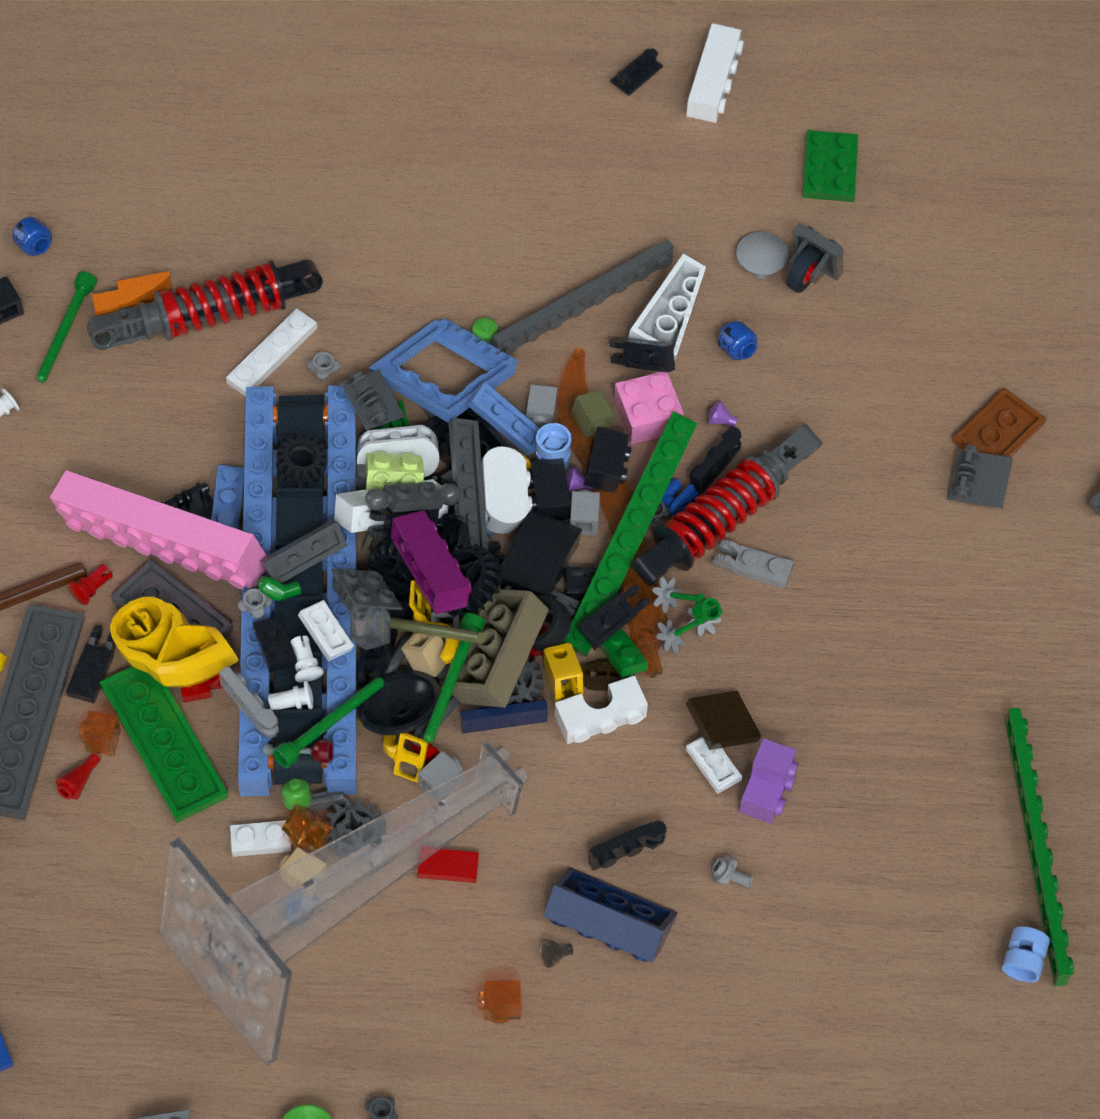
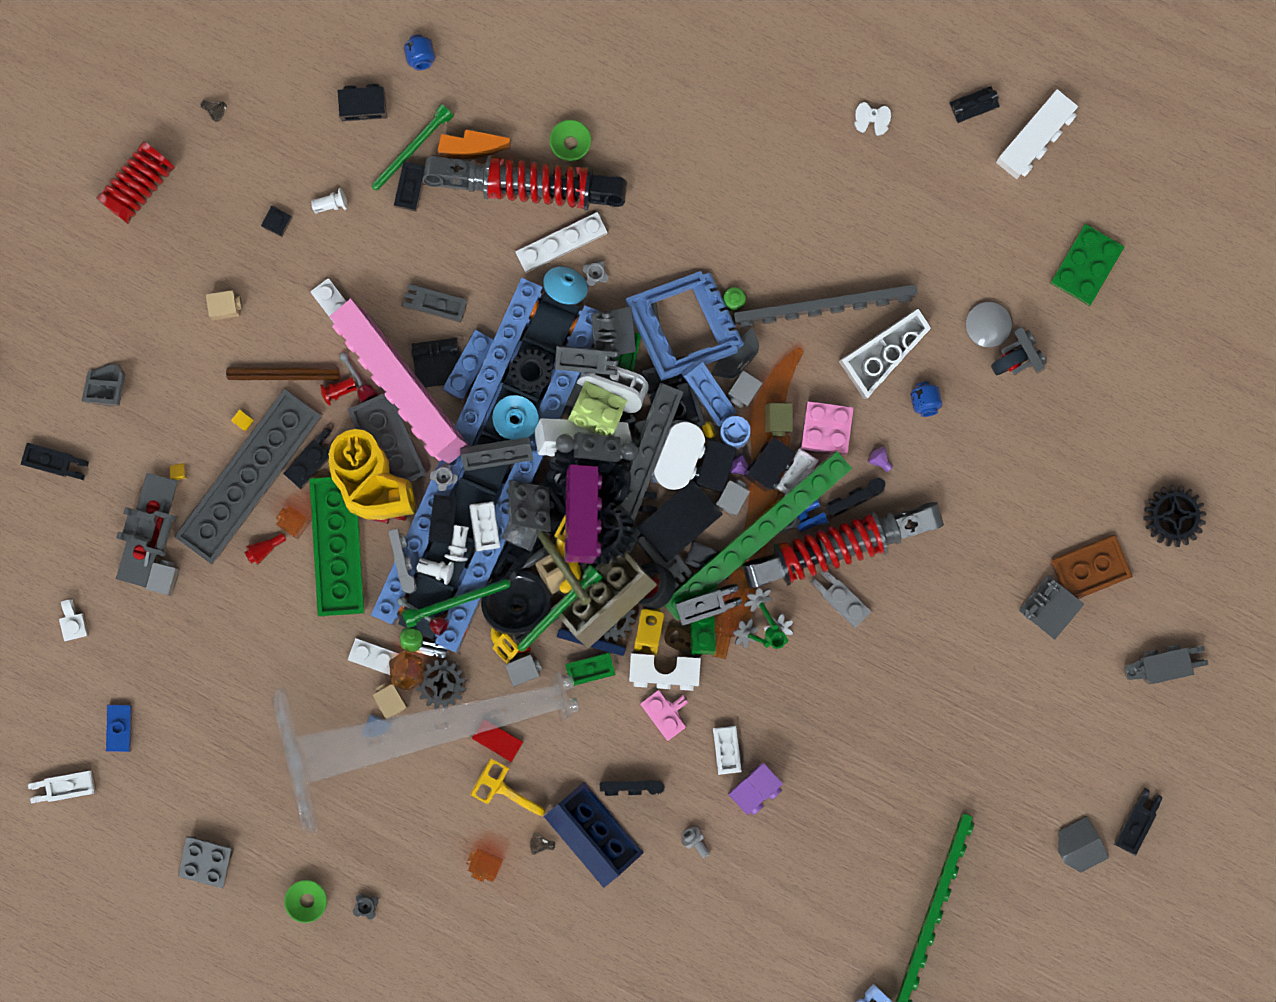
camera: 30 degrees right, 25 degrees up
green arm [257,576,301,601] -> none
black hinge [609,338,675,372] -> none
dark brown tile [686,690,761,750] -> none
none -> white plate [310,278,346,323]
none -> hinge [339,352,378,403]
none -> black plate [394,161,425,212]
none -> dark grey hinge [402,284,467,323]
none -> yellow piece [470,758,546,816]
none -> medium azure dish [492,395,539,440]
none -> medium azure dish [543,267,588,304]
none -> bright green piece [550,120,591,162]
none -> dark grey hinge [555,345,619,375]
none -> green plate [565,653,616,687]
none -> bright pink plate [640,690,689,741]
none -> dark grey piece [711,329,759,379]
none -> white plate [776,448,819,494]
none -> white piece [854,102,891,136]
none -> black gear [1143,485,1206,547]

